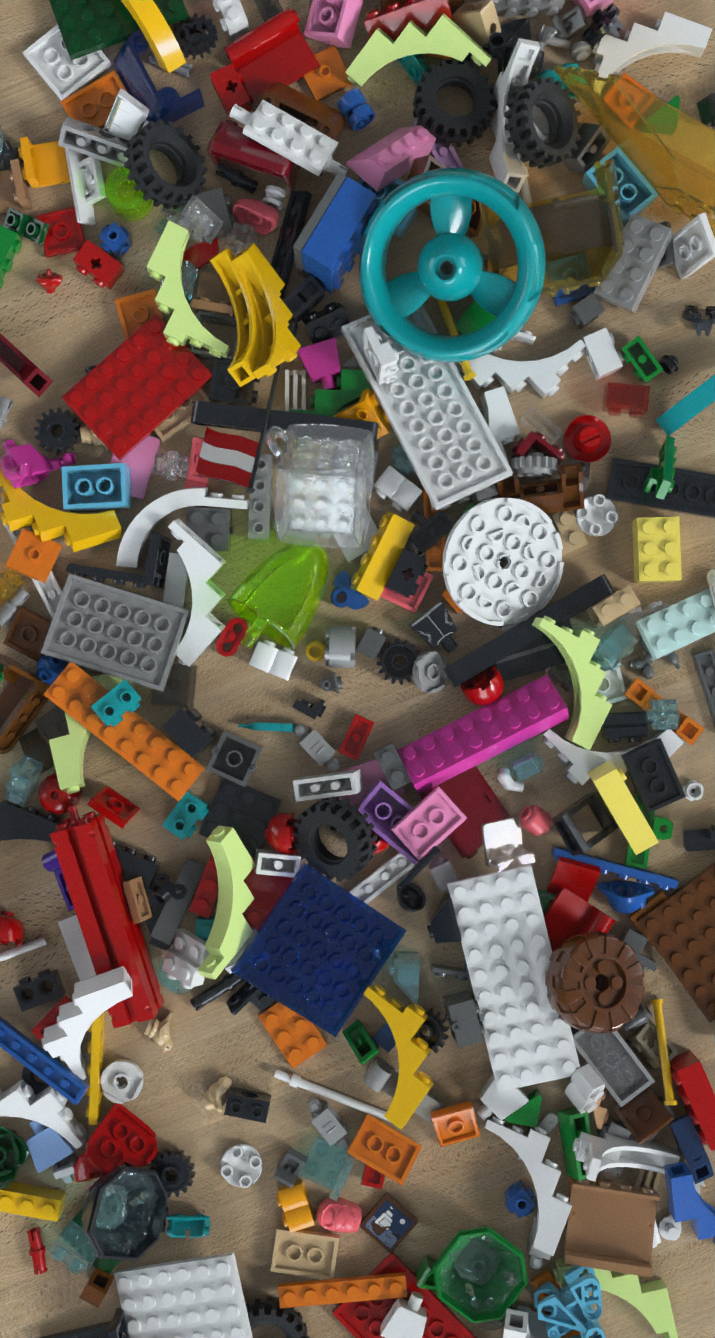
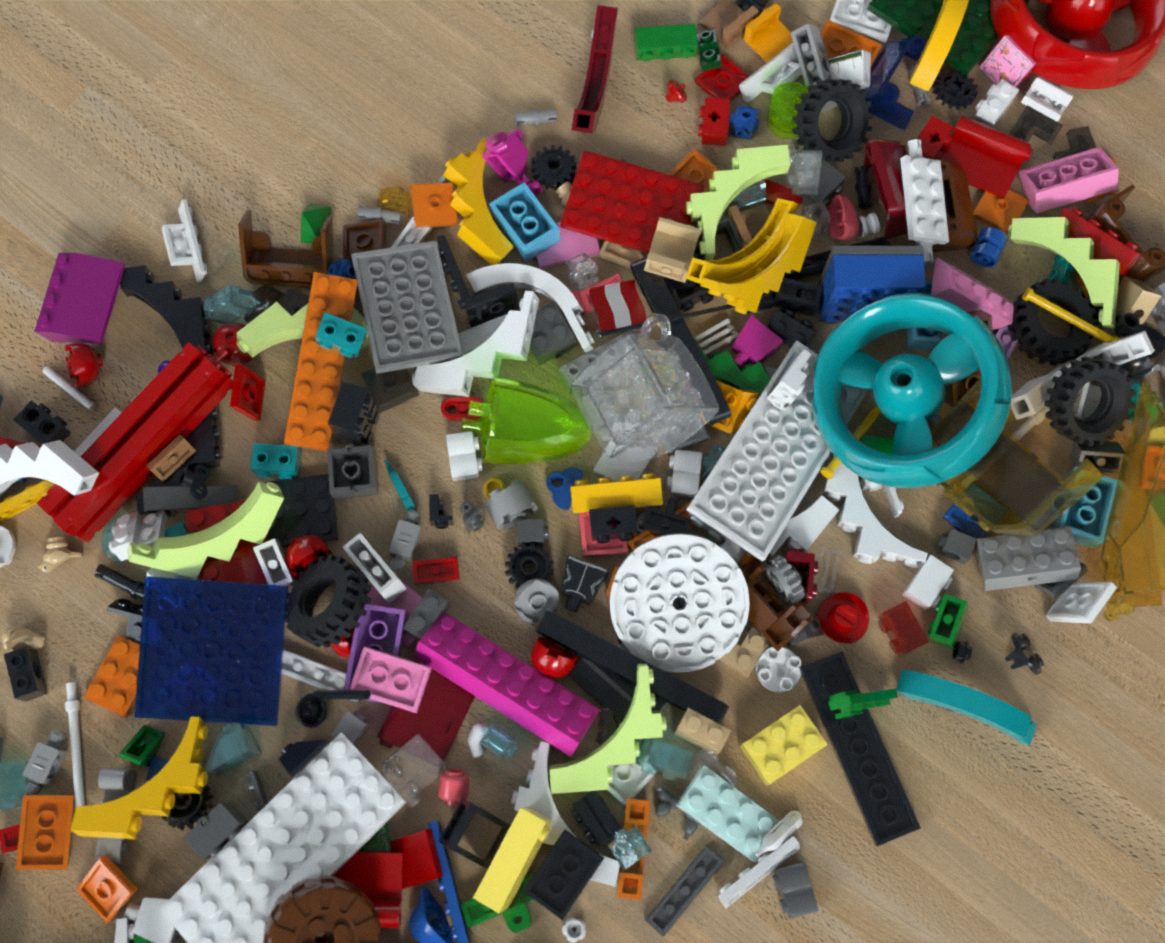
camera: 55 degrees right, 15 degrees down
none -> tan panel [644,217,701,283]
none -> yellow bar [1022,287,1120,343]

